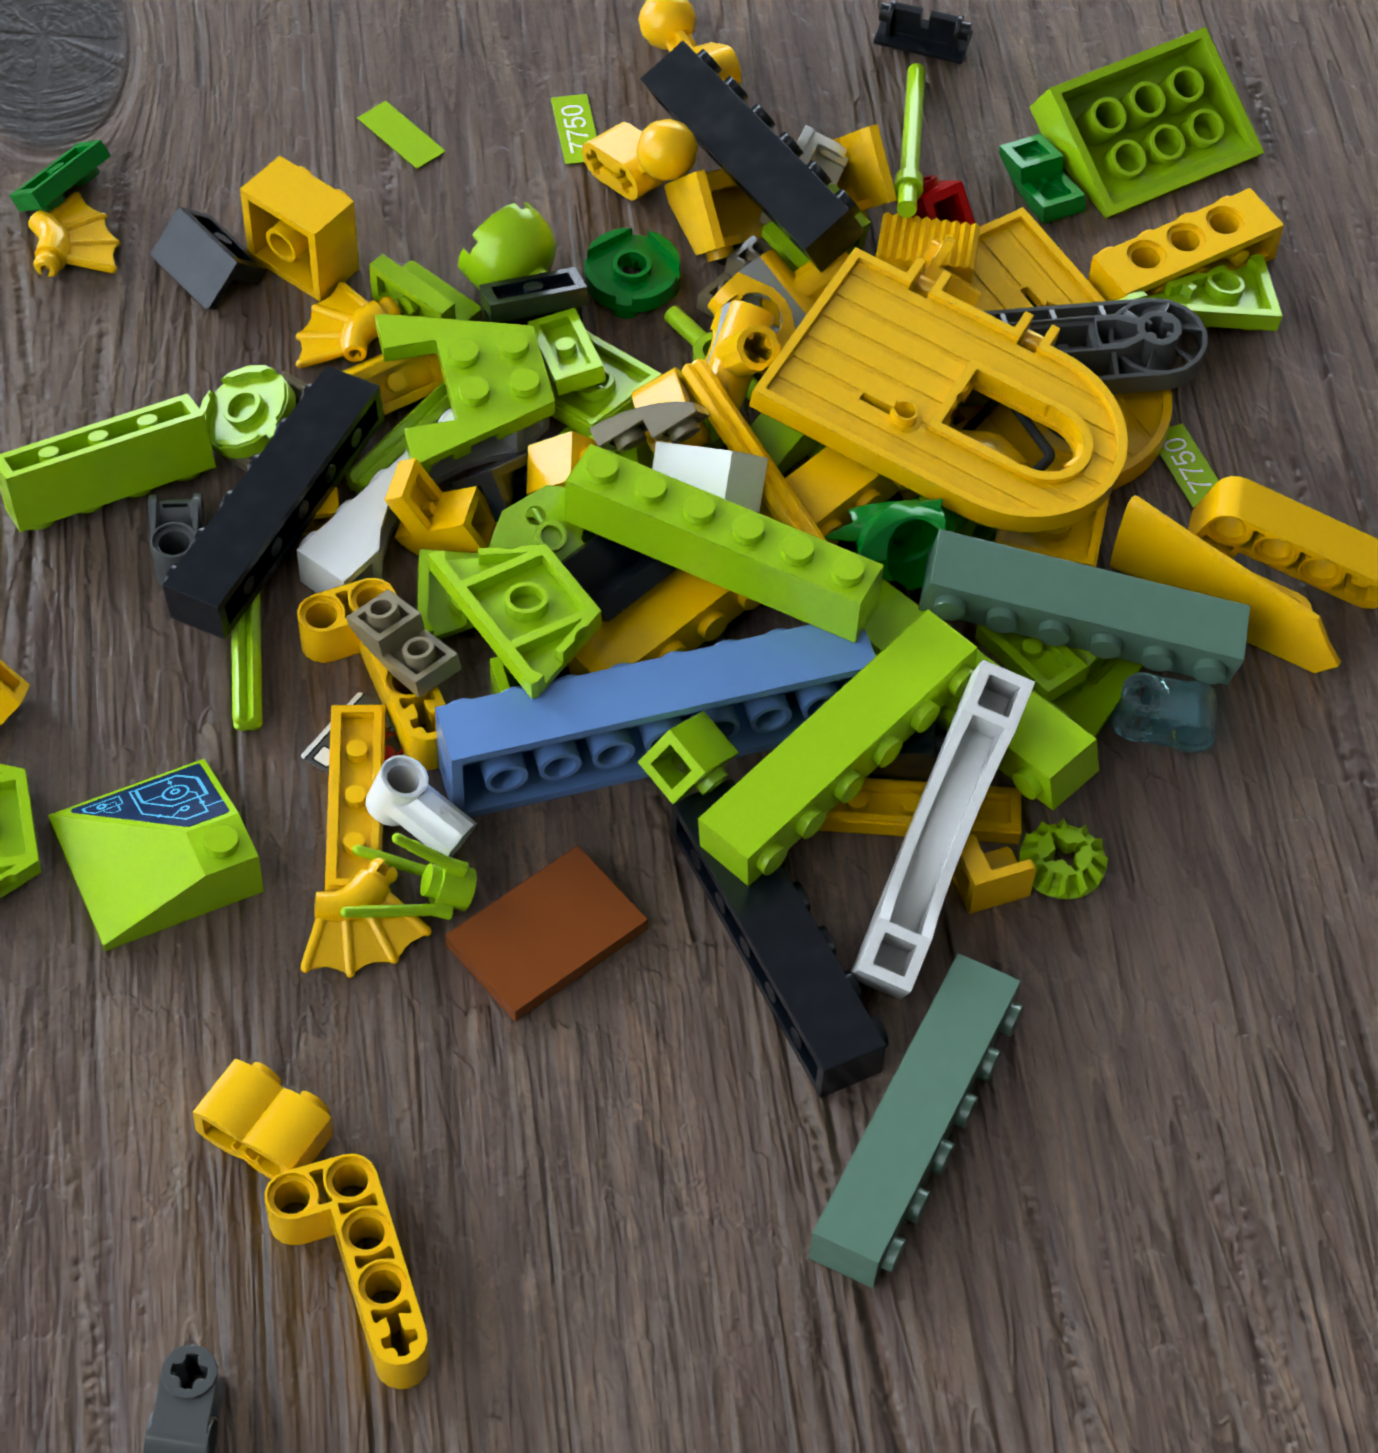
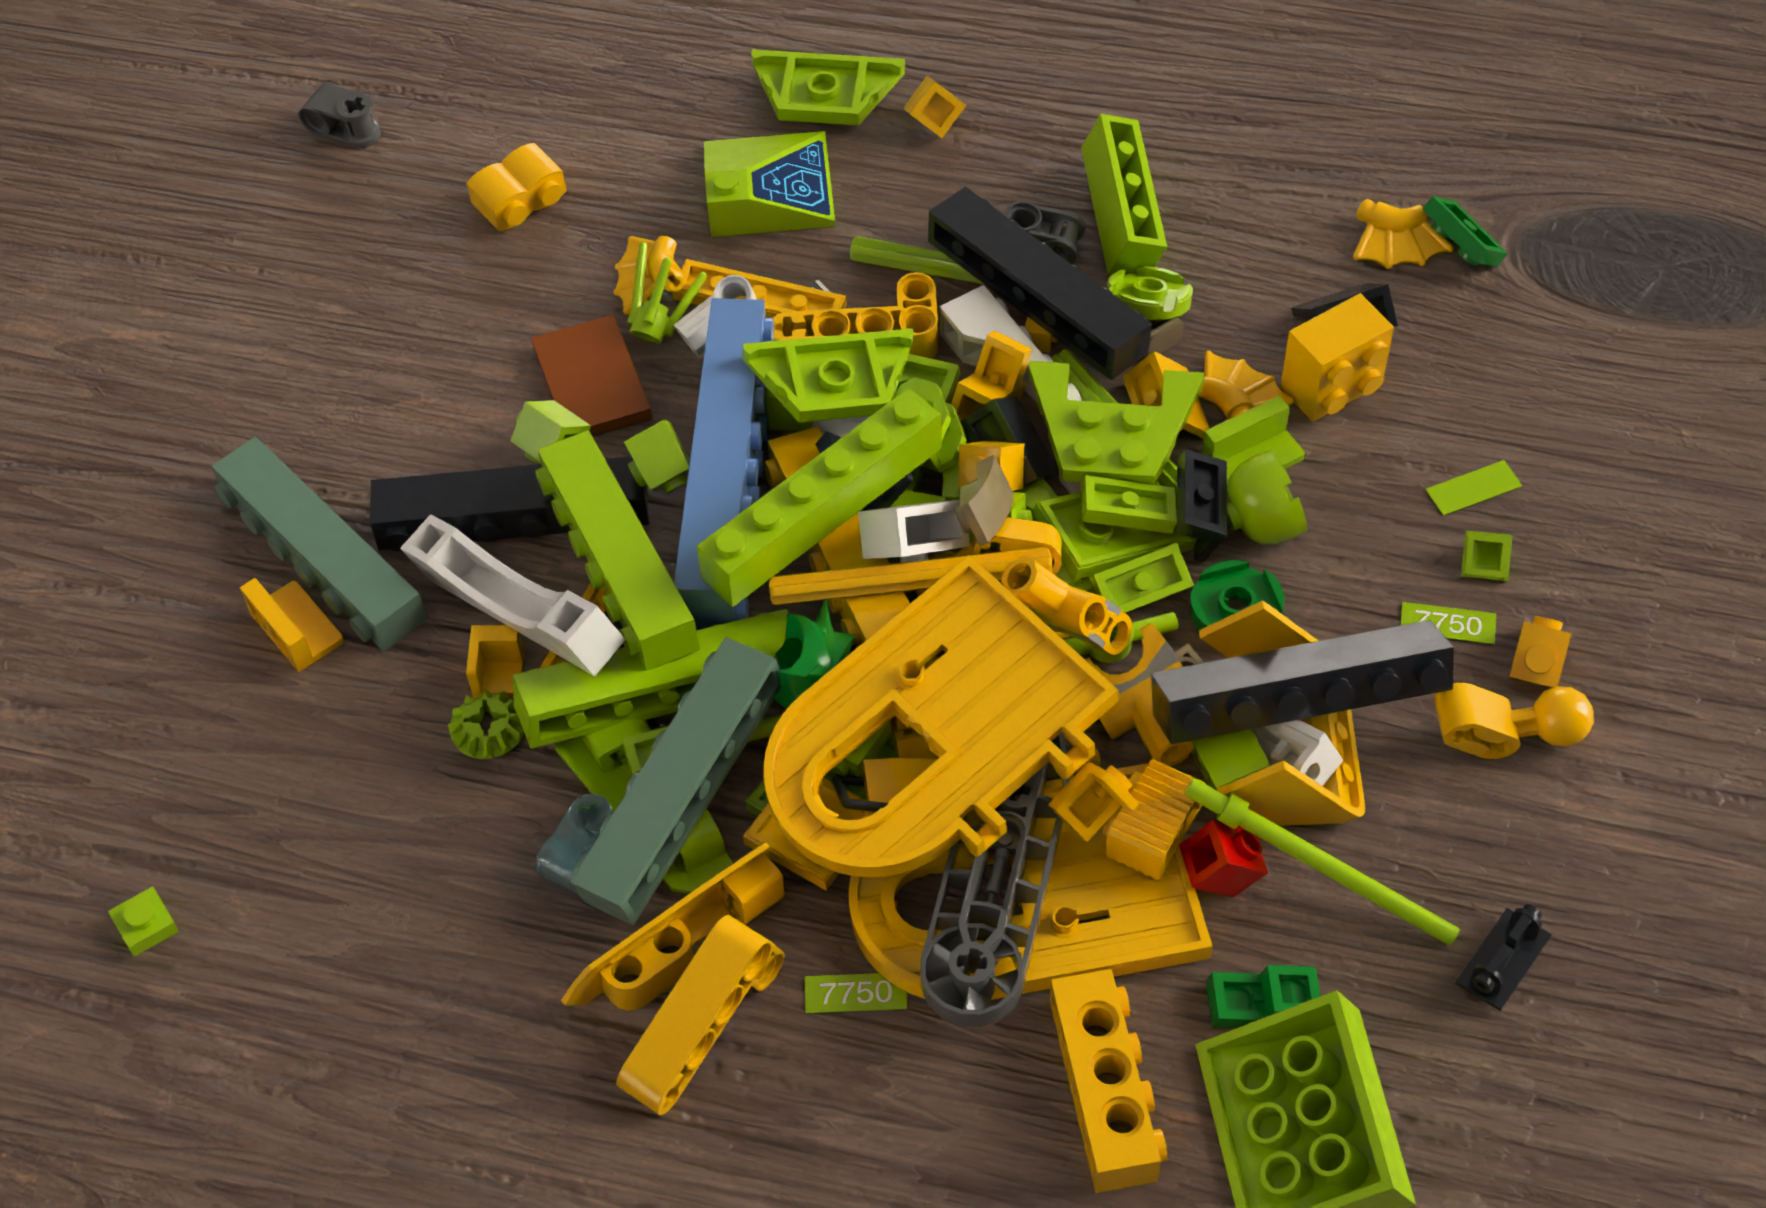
camera: 115 degrees right, 0 degrees up
yellow beam [264,1153,430,1389] -> none
dark tan slope [346,589,462,698] -> none
yellow beam [582,119,698,201] -> none
lime wing [1116,254,1283,331] -> none
none -> yellow panel [239,578,344,672]
none -> lime brick [510,400,591,464]
none -> lime plate [1089,543,1194,613]
none -> lime slope [1460,531,1513,582]
none -> yellow bracket [1509,616,1572,688]

